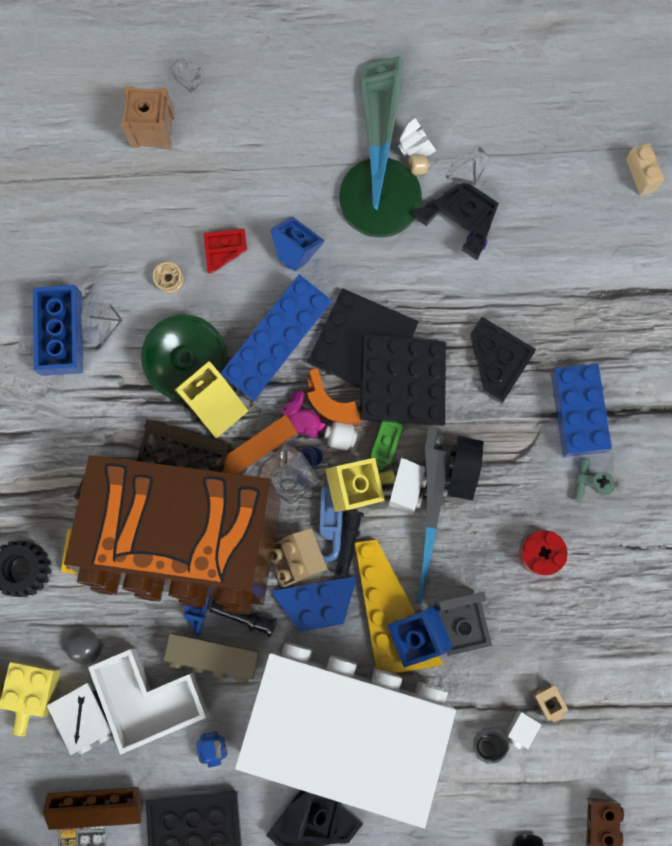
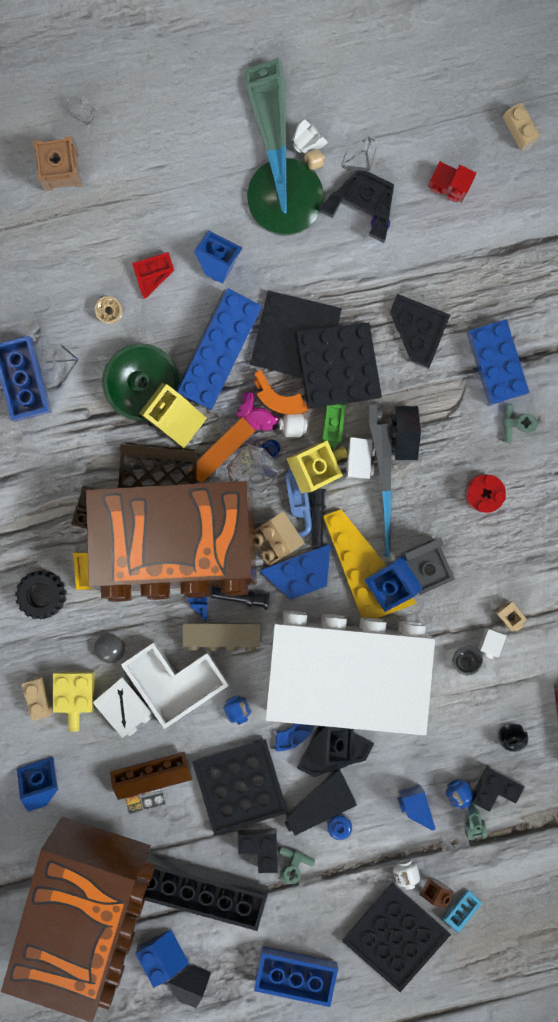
camera: 15 degrees left, 10 degrees up
none -> blue tile [275,723,314,751]
none -> red brick [428,161,477,203]

